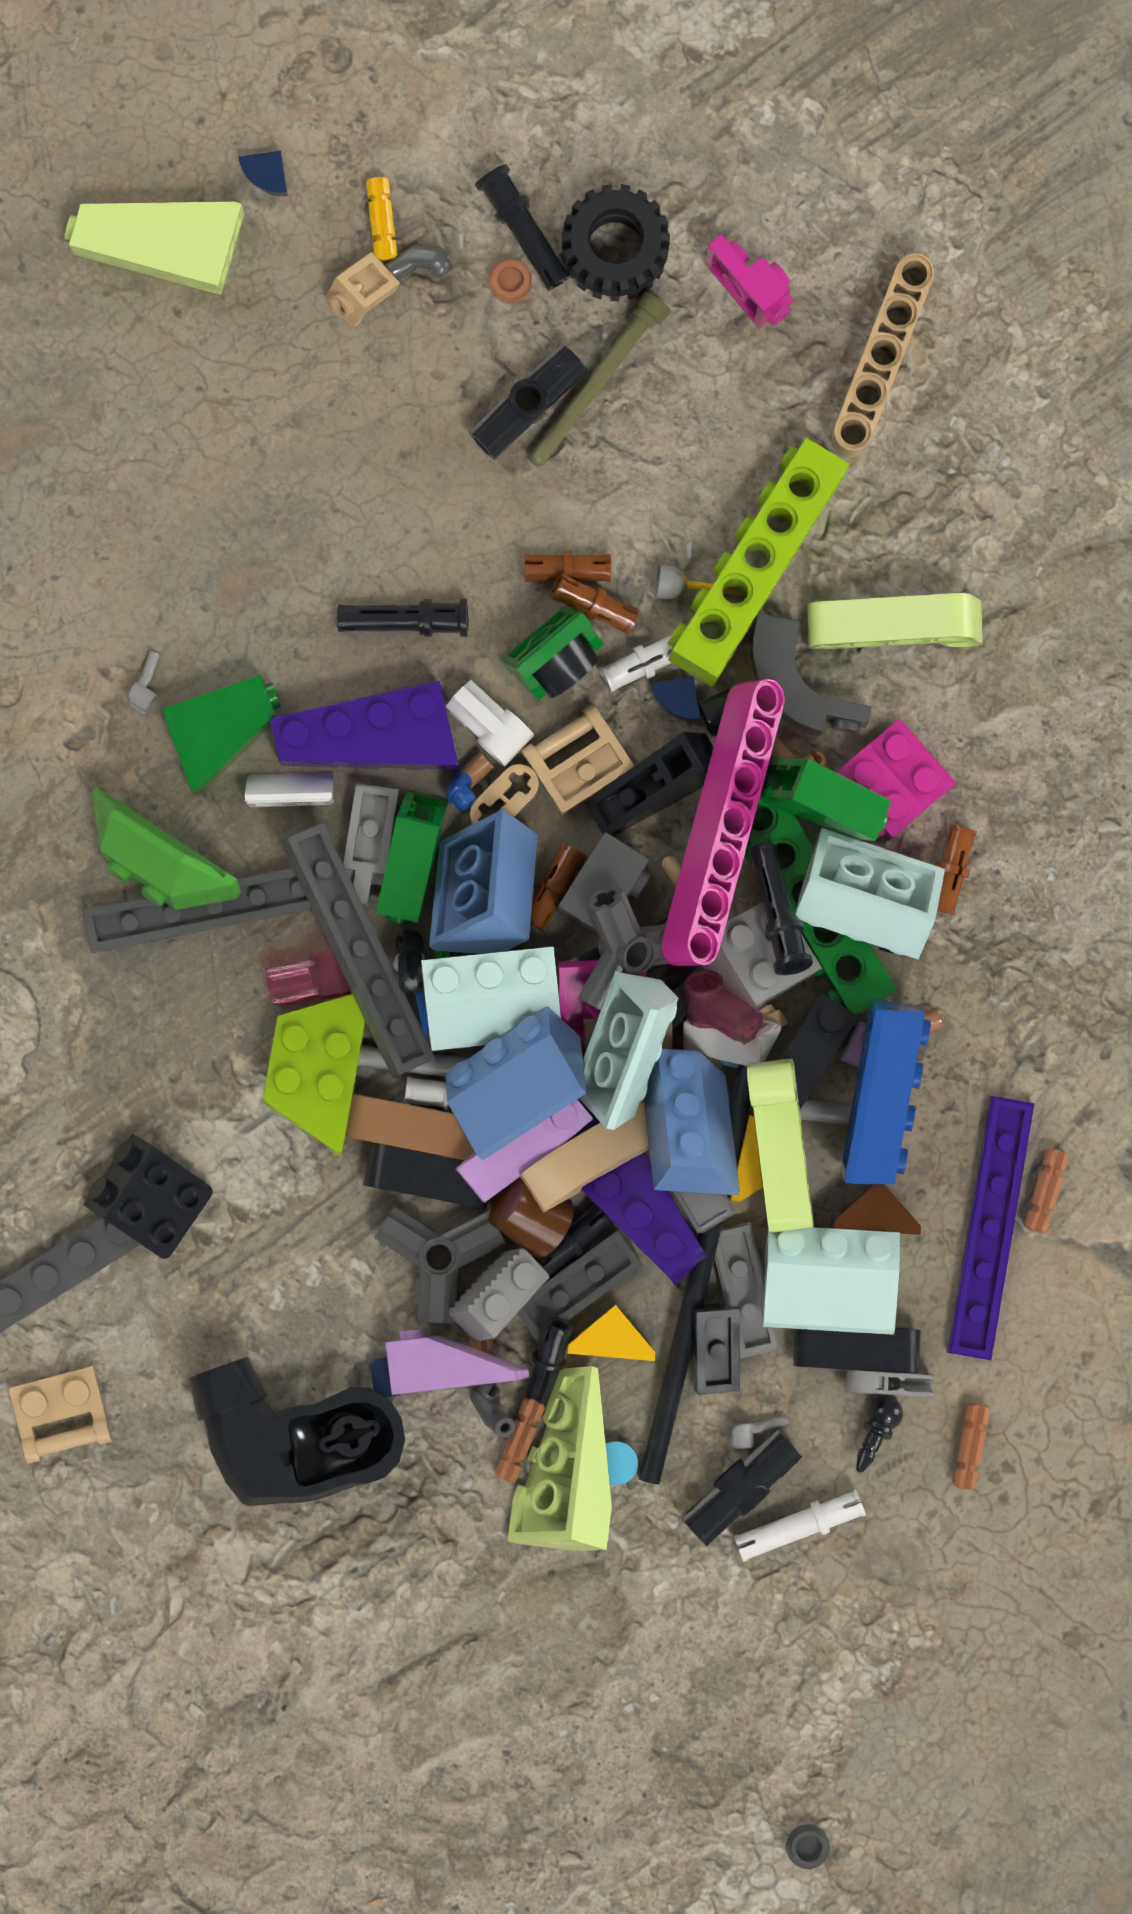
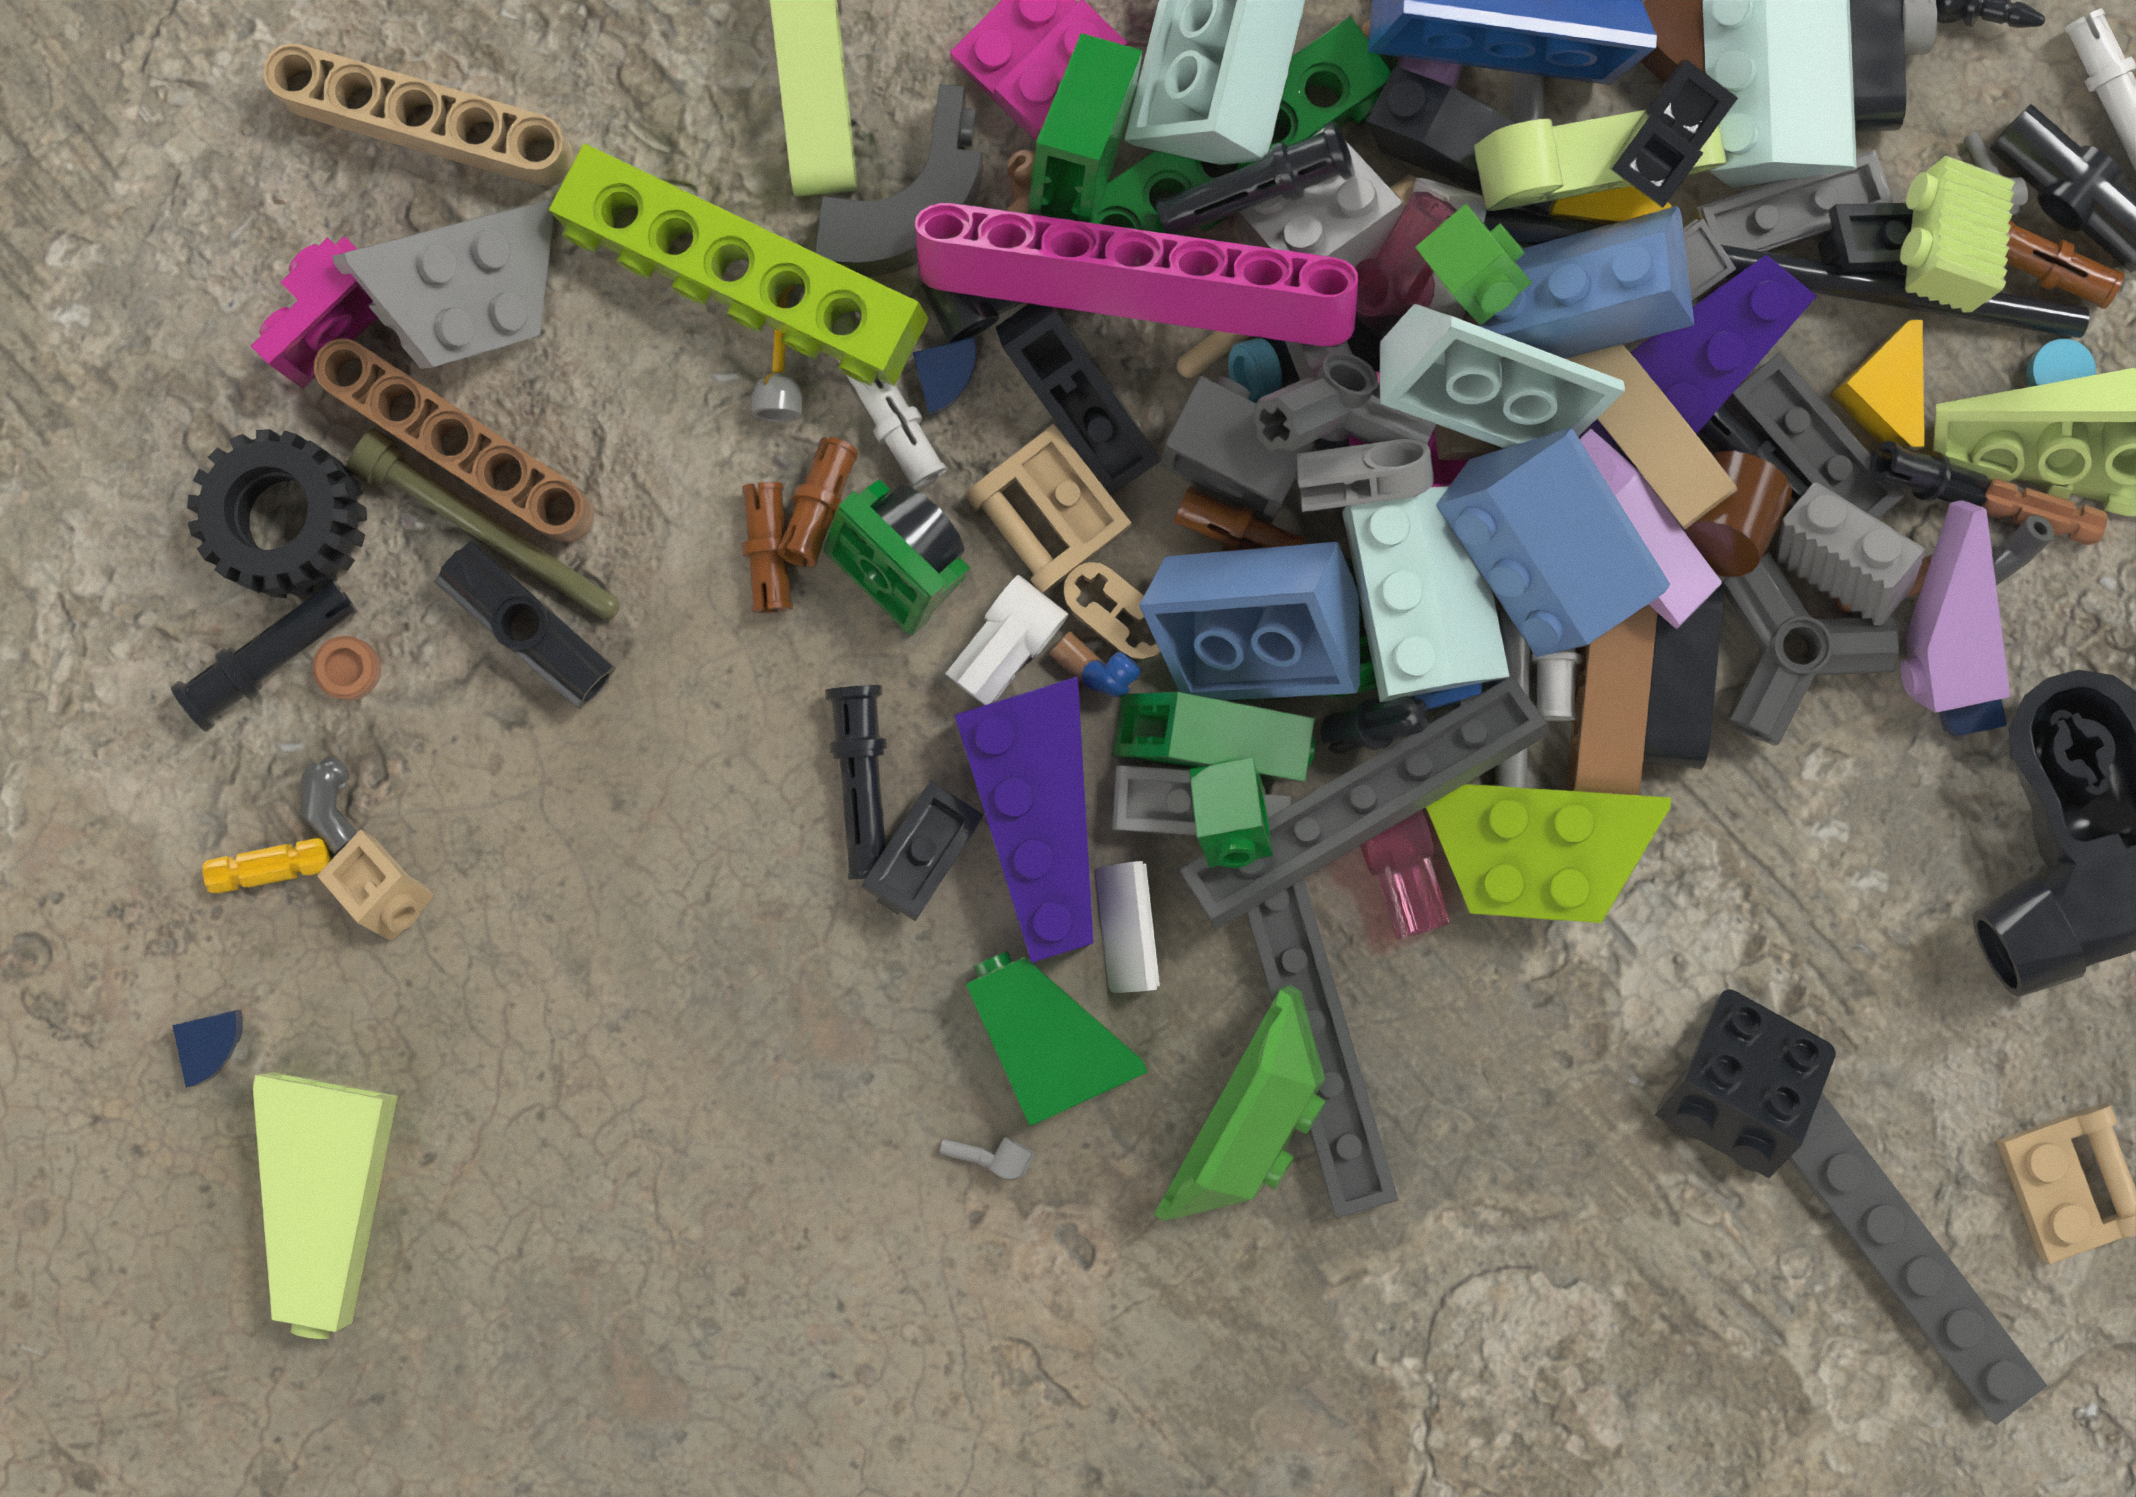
camera: 90 degrees left, 0 degrees up
none -> medium nougat beam [314,339,594,543]
none -> light grey wing [332,199,554,369]
none -> black plate [861,781,984,921]
none -> brick [1189,758,1273,868]
none -> medium azure tile [1228,338,1282,403]
none -> light grey piece [1297,439,1434,512]
none -> bright green brick [1415,204,1532,326]
none -> black slope [1609,59,1738,208]
none -> yellowish green brick [1900,155,2015,312]
none -> dark orange pin [2005,221,2124,309]

